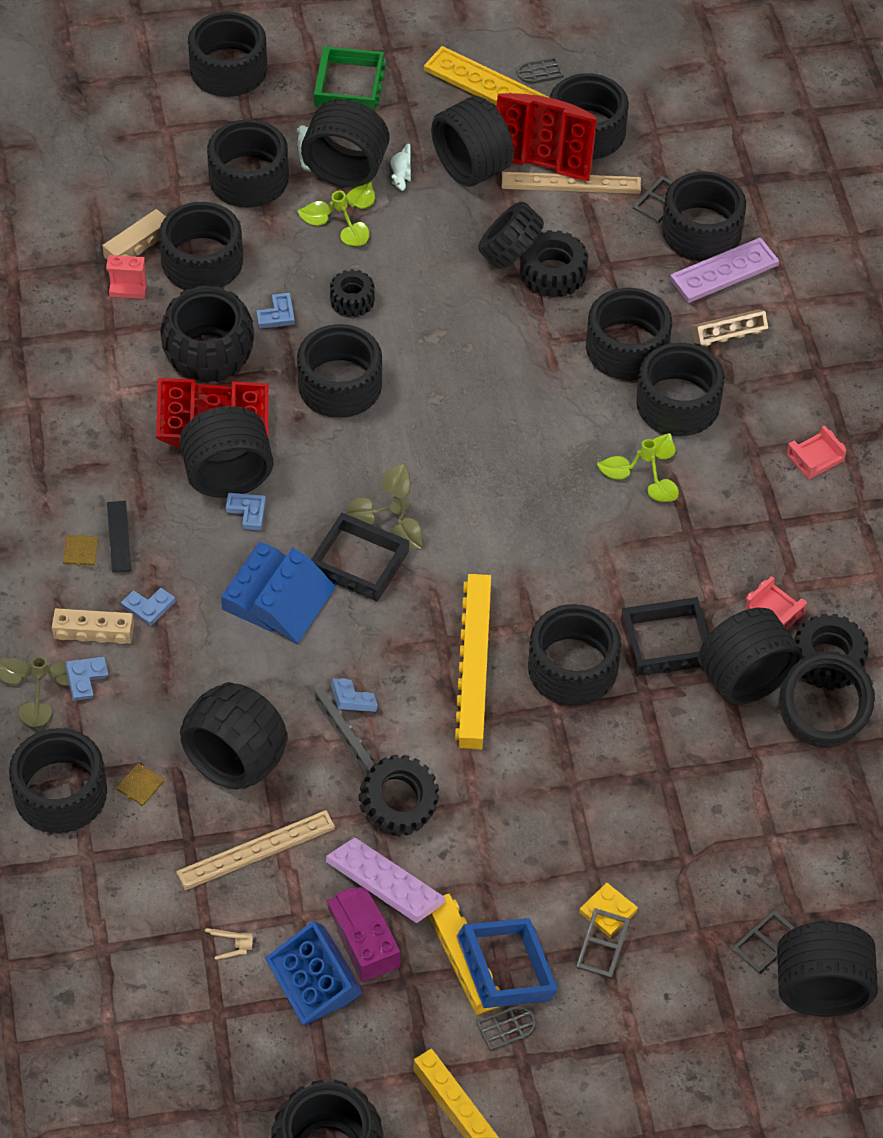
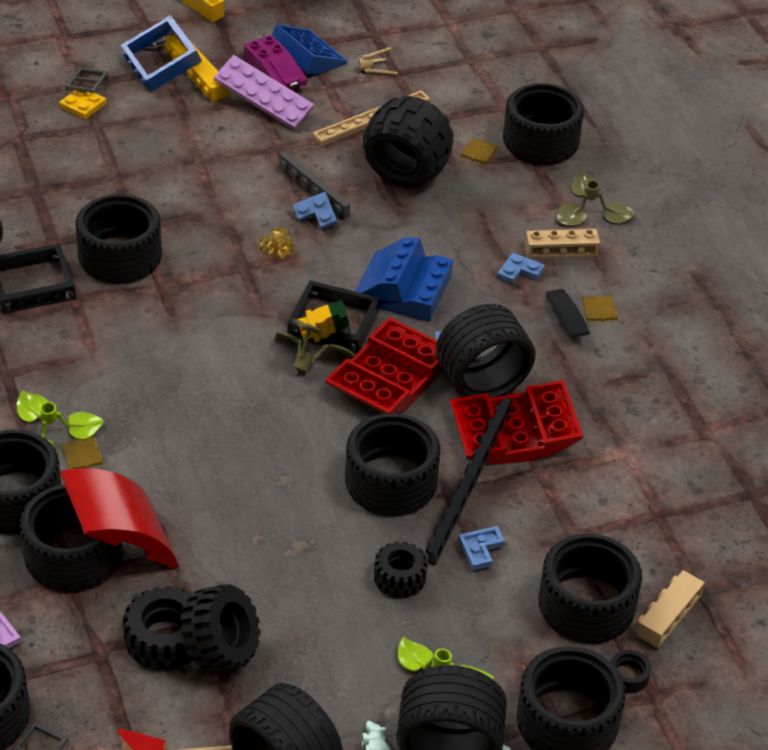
camera: 170 degrees right, 10 degrees down
medium blue plate [65,657,108,701] -> none
coral panel [106,255,147,299] -> none
black tyre [160,285,254,383] -> none
black tyre [358,755,439,836] -> none
yellow brick [455,574,491,749] -> none
none -> red slope [60,468,179,569]
none -> clear yellow piece [62,437,103,469]
none -> clear yellow animal [258,226,293,258]
none -> yellow hips [297,300,351,342]
none -> red slope [324,317,442,414]
none -> black plate [426,397,511,565]
none -> black tyre [611,650,651,693]

